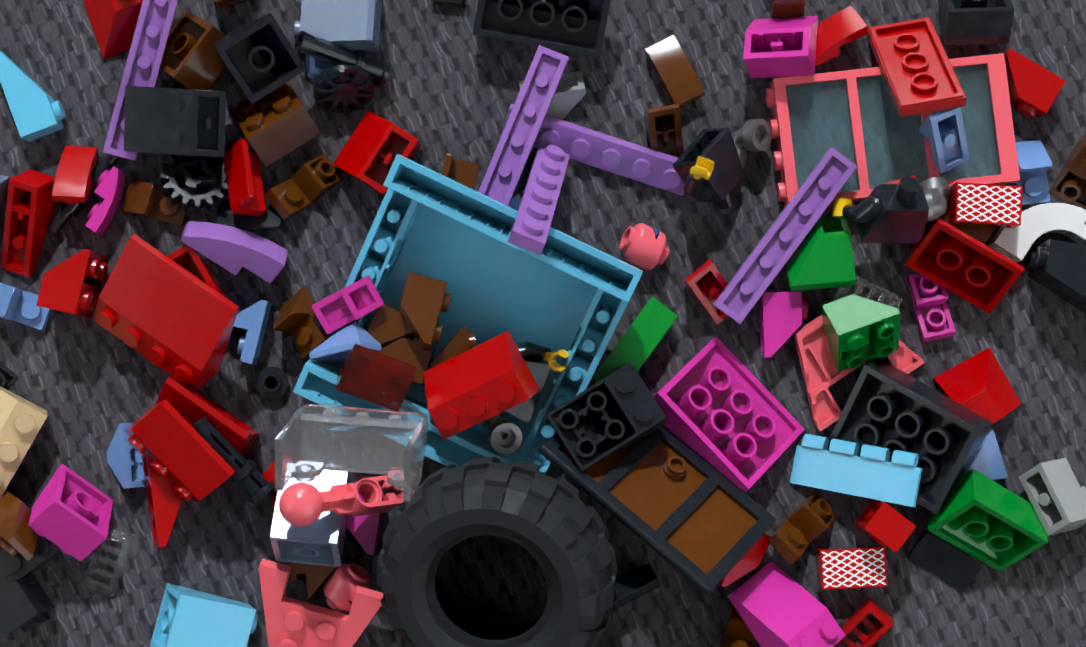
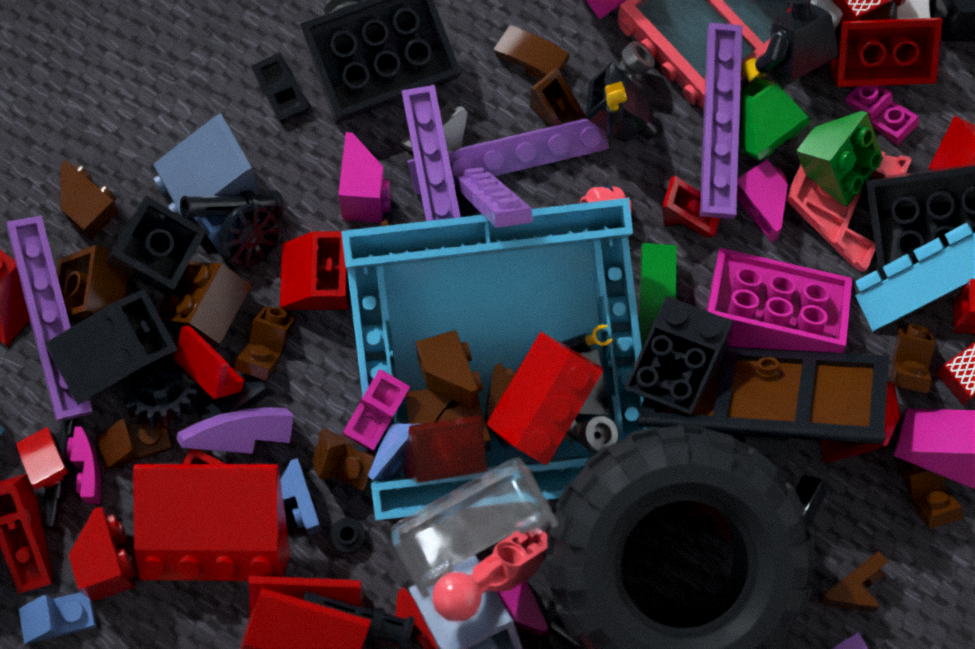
camera: 35 degrees left, 15 degrees down
none -> dark pink slope [338,132,392,223]

